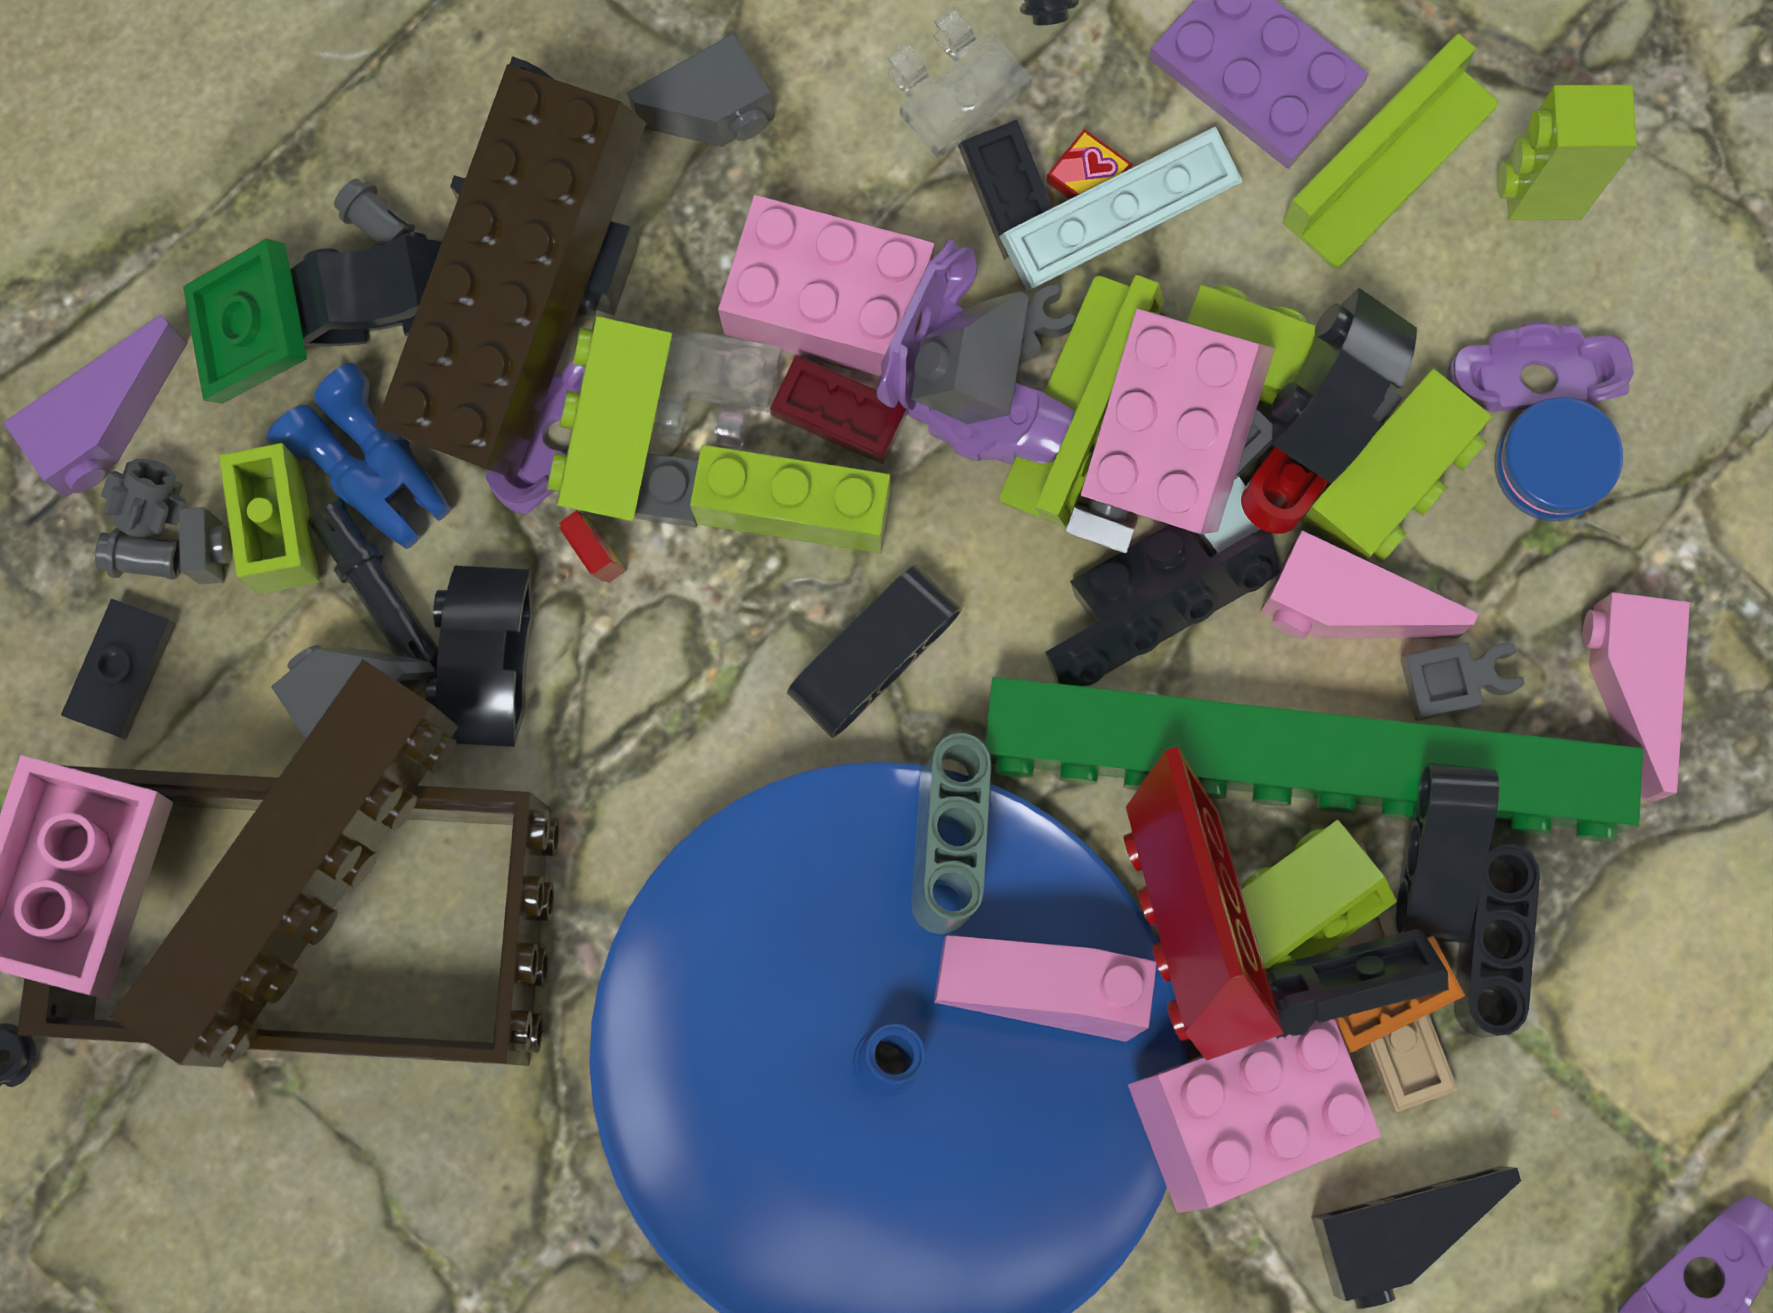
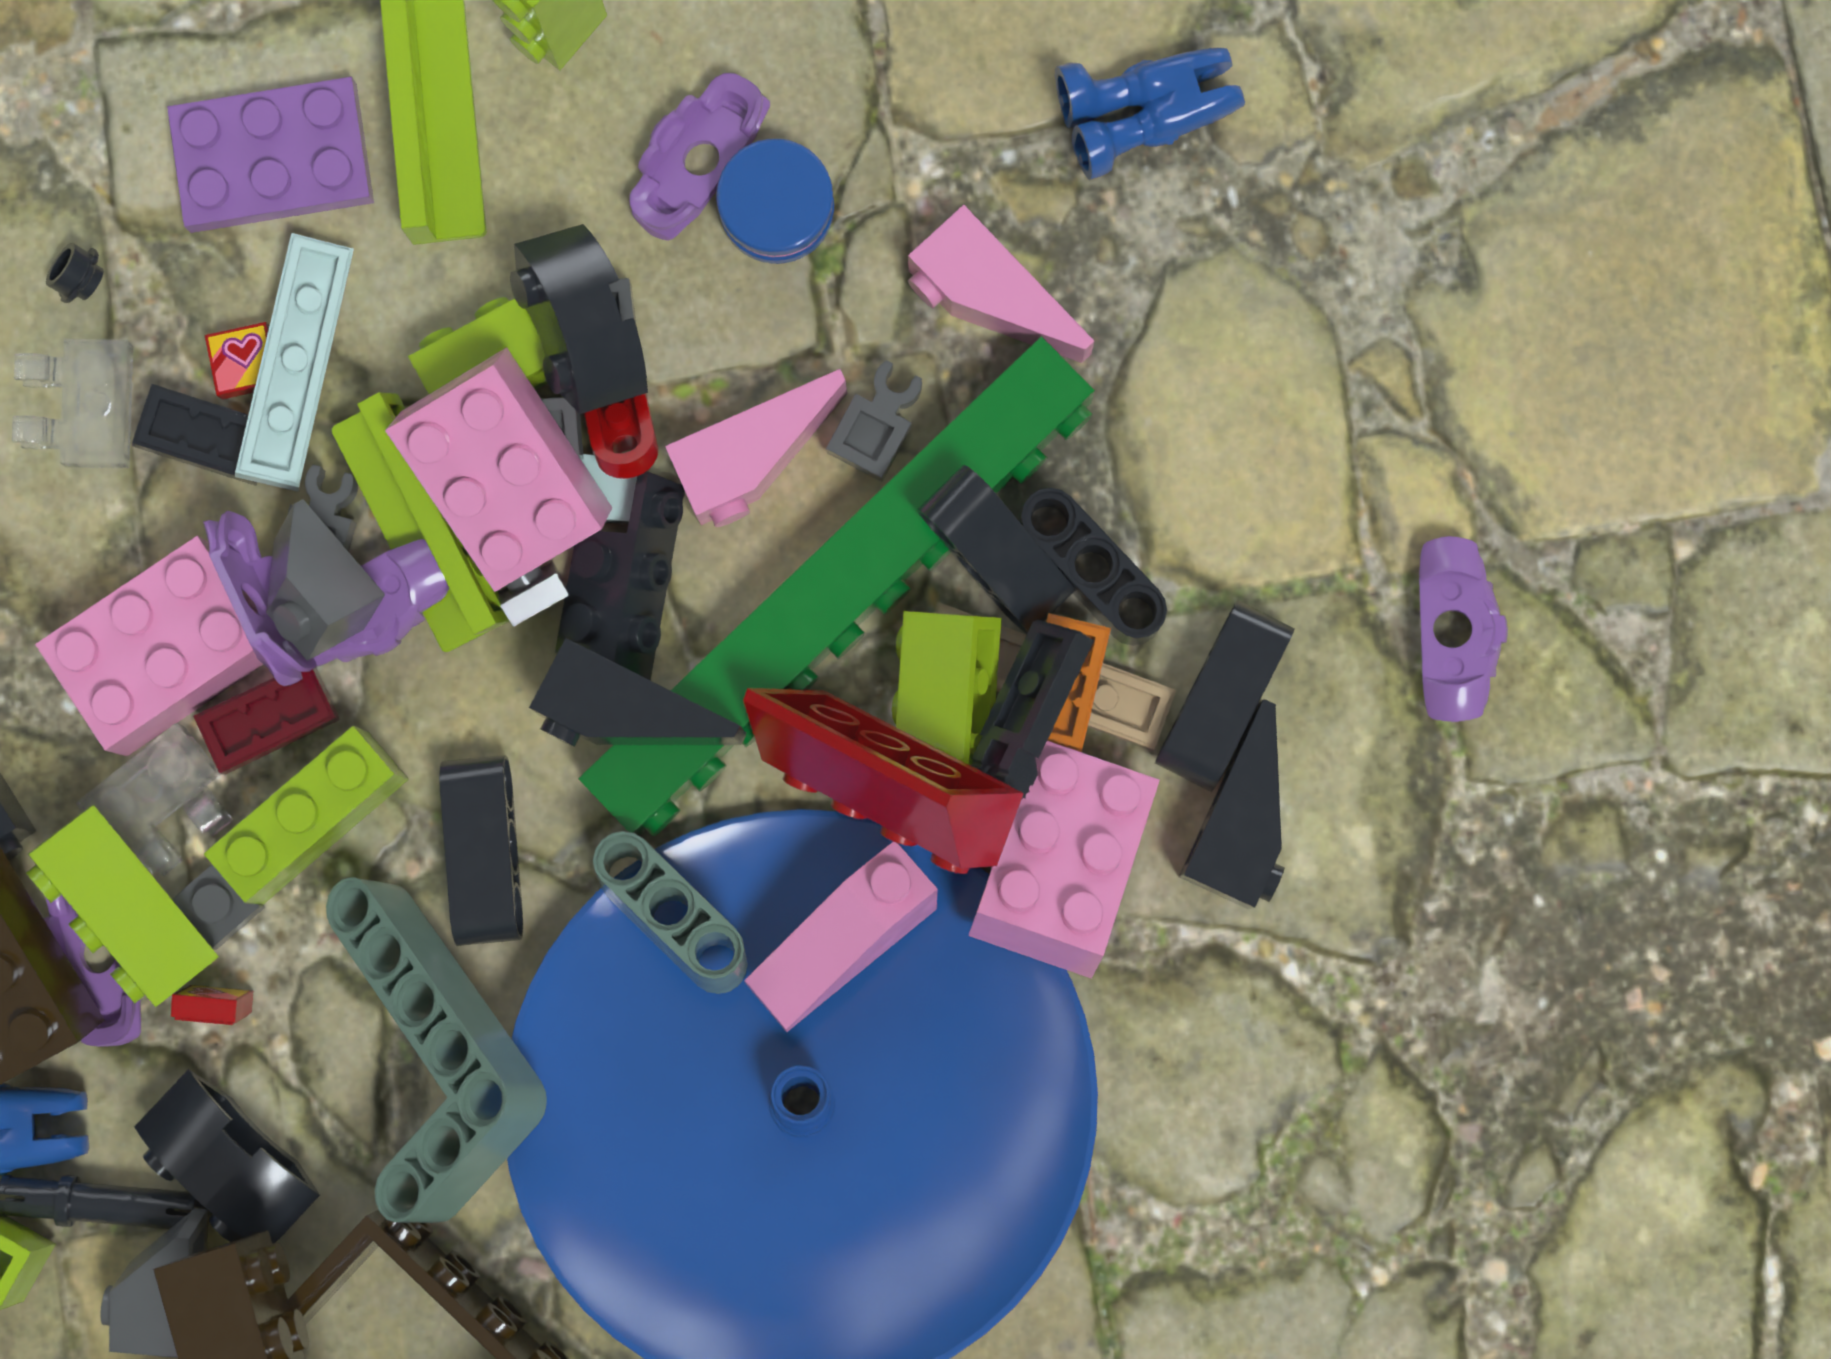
camera: 50 degrees left, 5 degrees up
lime brick [1302,368,1493,563] -> none
none -> sand green beam [326,877,547,1223]
none -> black slope [529,638,747,747]
none -> black beam [1155,600,1295,792]

